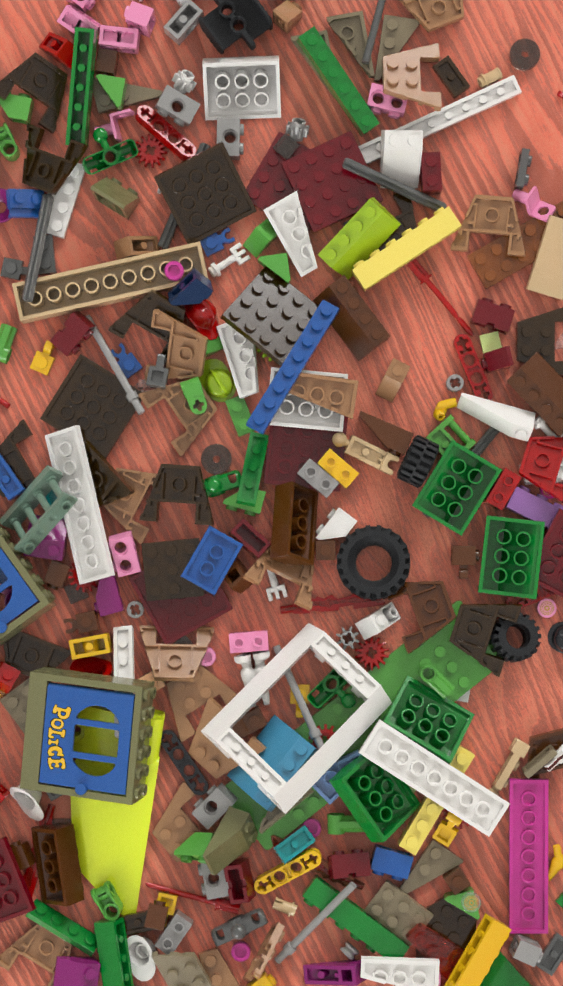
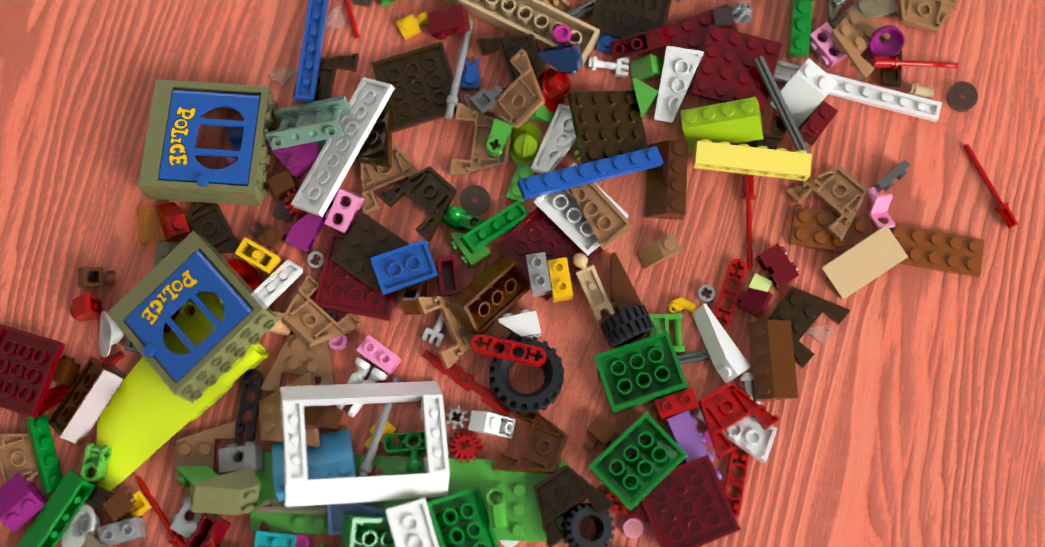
camera: 40 degrees right, 10 degrees down
none -> red beam [471,334,546,367]
none -> dark red slope [609,26,672,60]
none -> magenta piece [869,25,905,57]
none -> red piece [871,55,958,70]

